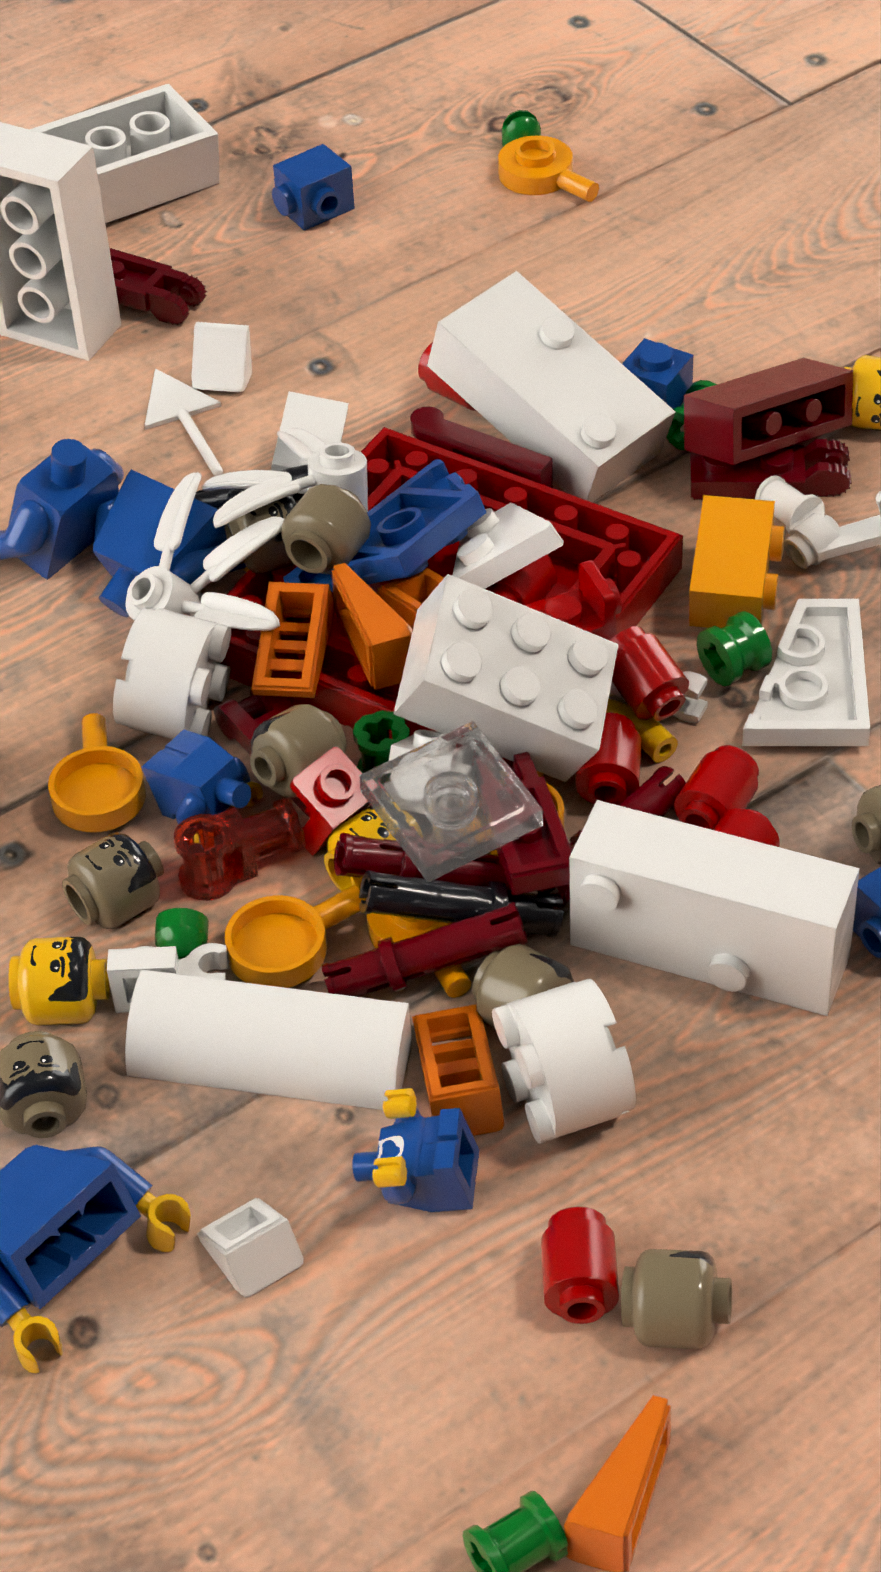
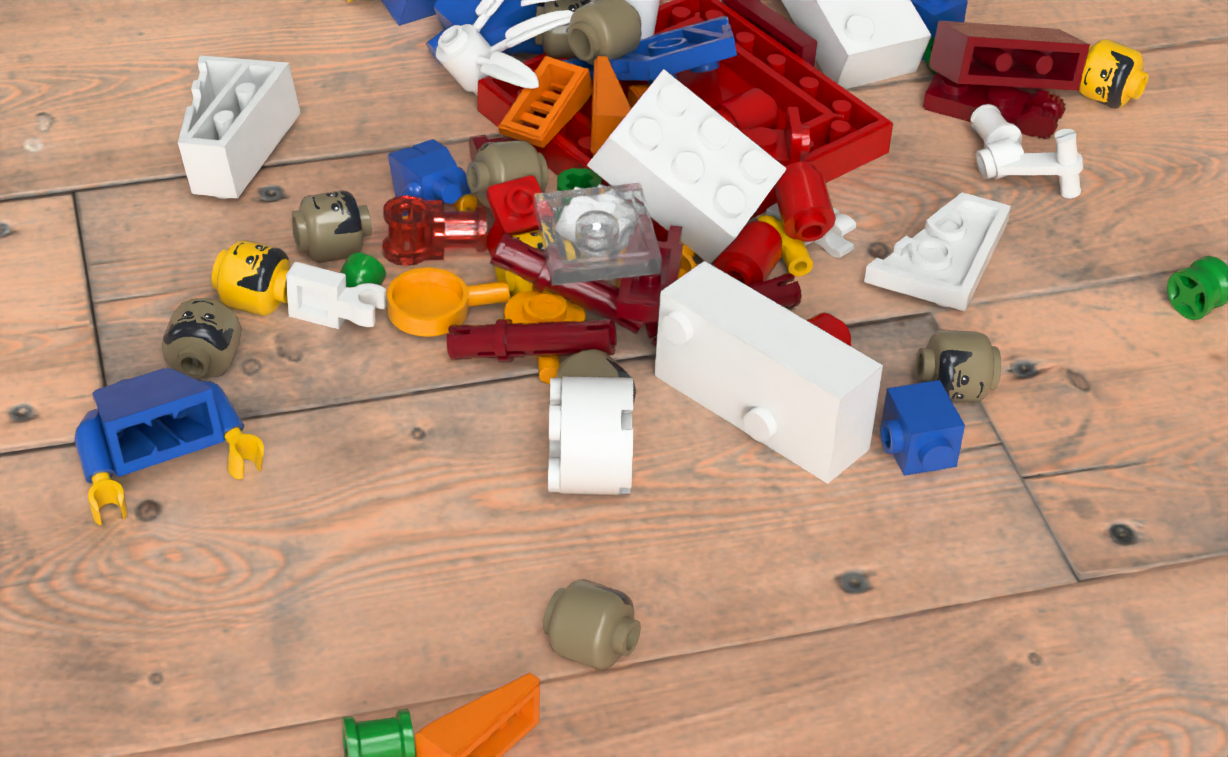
camera: 15 degrees right, 5 degrees down
light orange piece [48,713,146,832] -> none
white brick [113,607,231,739] -> none
white brick [125,969,412,1110] -> none
white slope [197,1198,304,1297] -> none
blue piece [352,1088,480,1212] -> none
black pin [359,870,564,938] -> none
orange slope [412,1004,505,1136] -> none
white wing [452,503,564,589] -> none
red brick [541,1207,619,1324] -> none
red brick [674,745,759,830] -> none
light orange brick [689,495,785,628] -> none
green wheel [696,611,772,686] -> none

